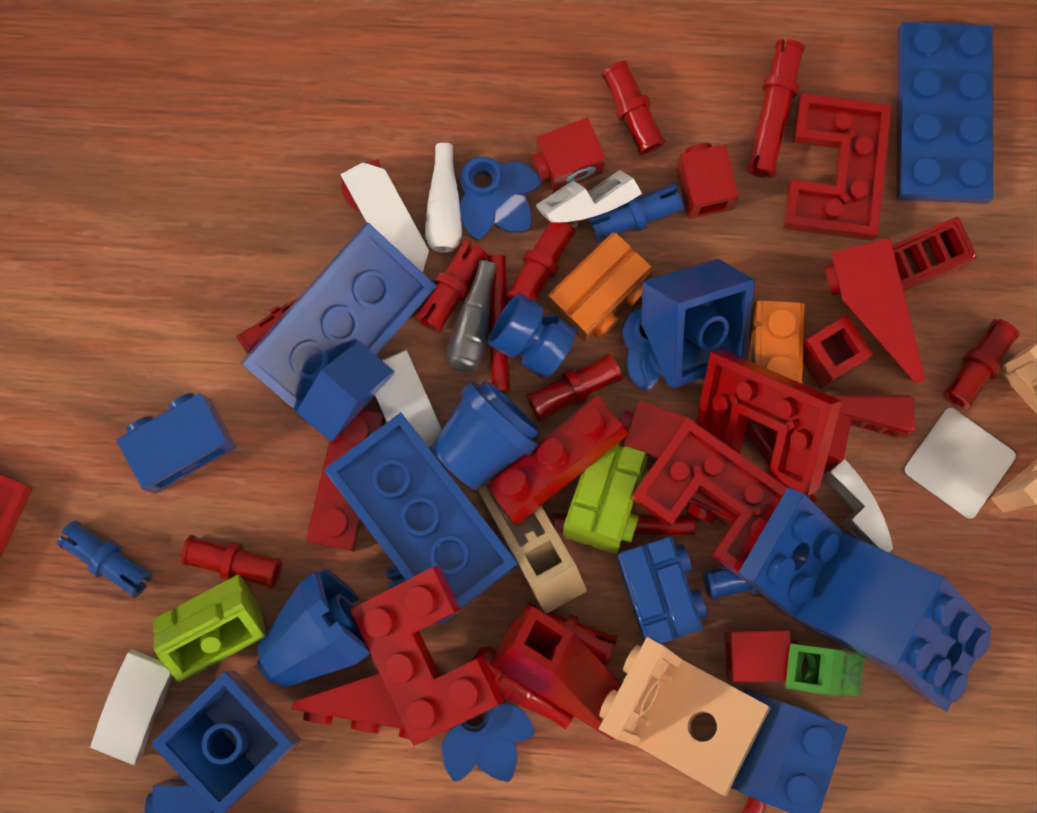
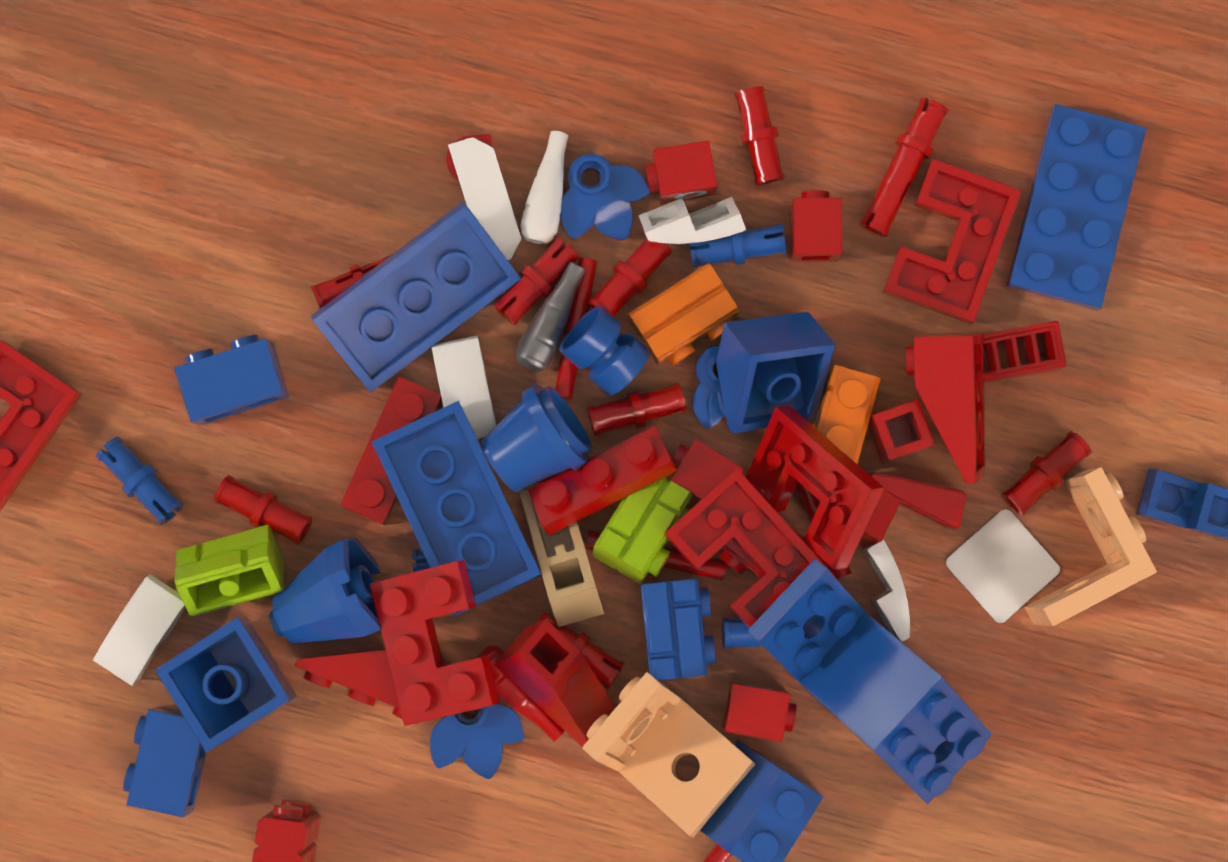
camera: 10 degrees right, 5 degrees up
blue slope [297,341,395,443] -> none
bright green leg [785,643,864,696] -> none

